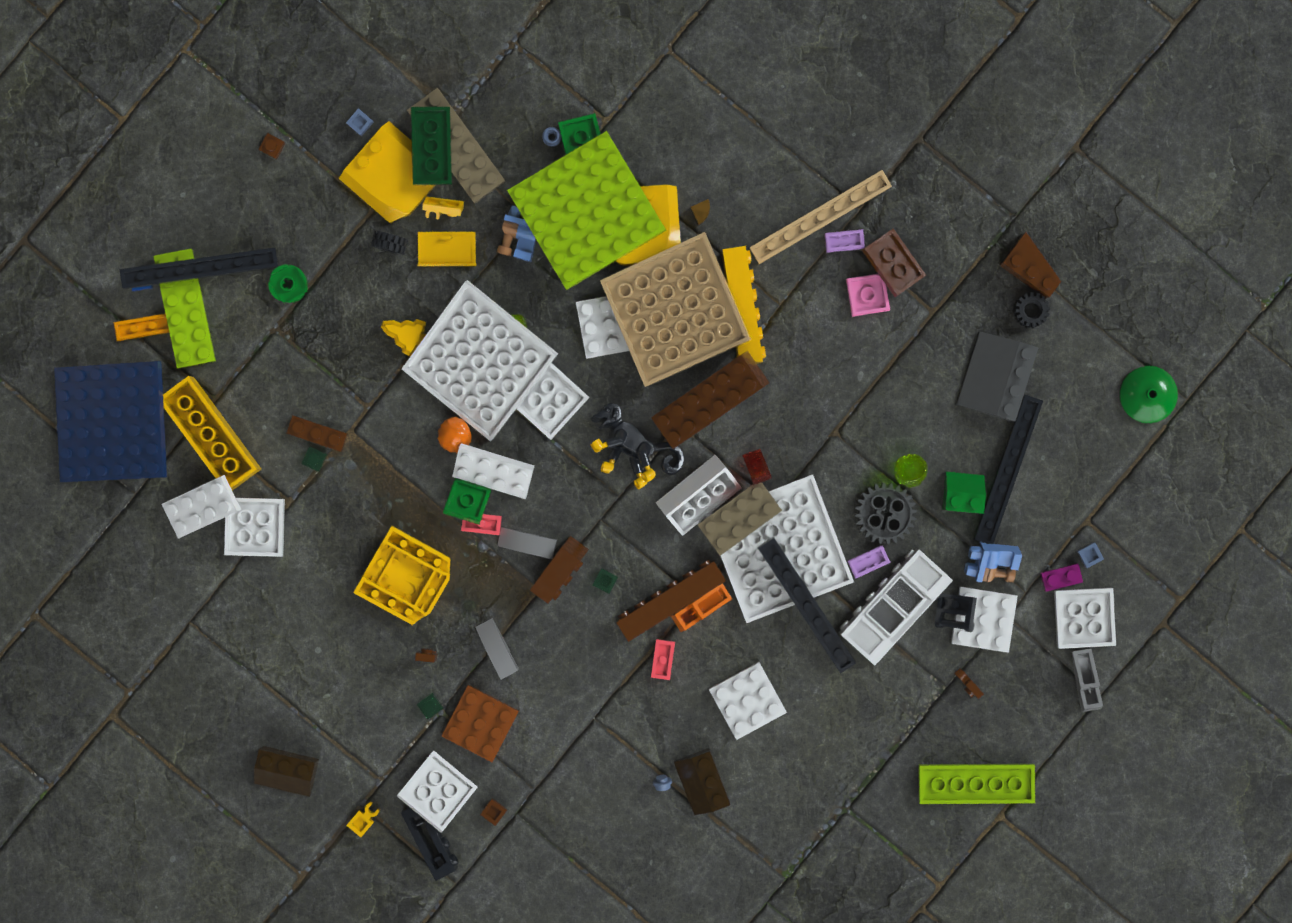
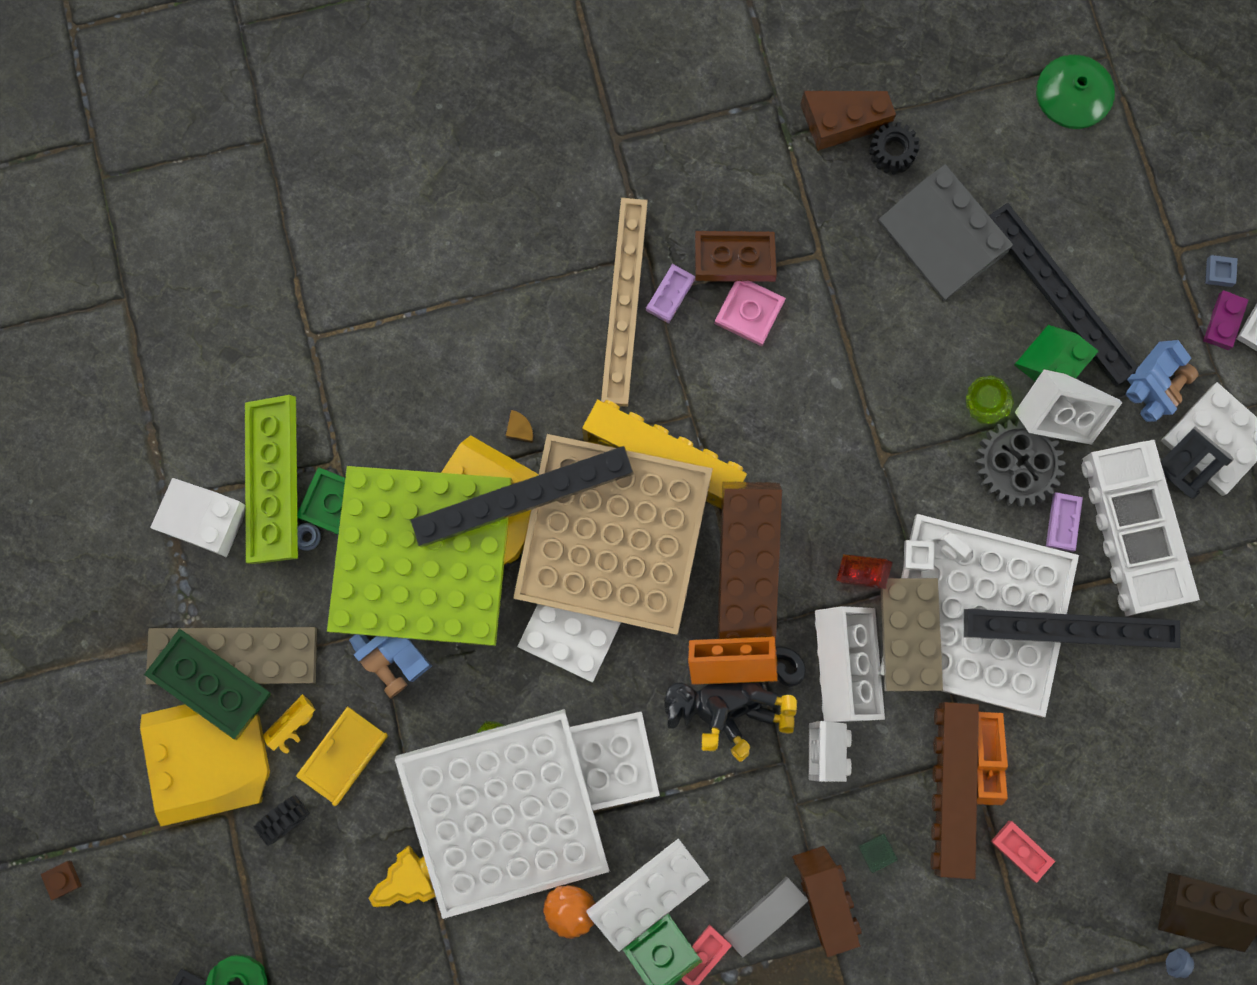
camera: 60 degrees left, 10 degrees down
sand blue plate [346,108,374,137] -> none
white plate [709,662,787,740] -> none
none -> white slope [150,478,245,557]
none -> lime plate [245,395,298,564]
none -> black plate [411,446,634,547]
none -> orange brick [688,637,777,684]
none -> white slope [809,721,851,782]
none -> white plate [904,540,934,571]
none -> white plate [938,531,972,562]
none -> white slope [1015,370,1122,445]

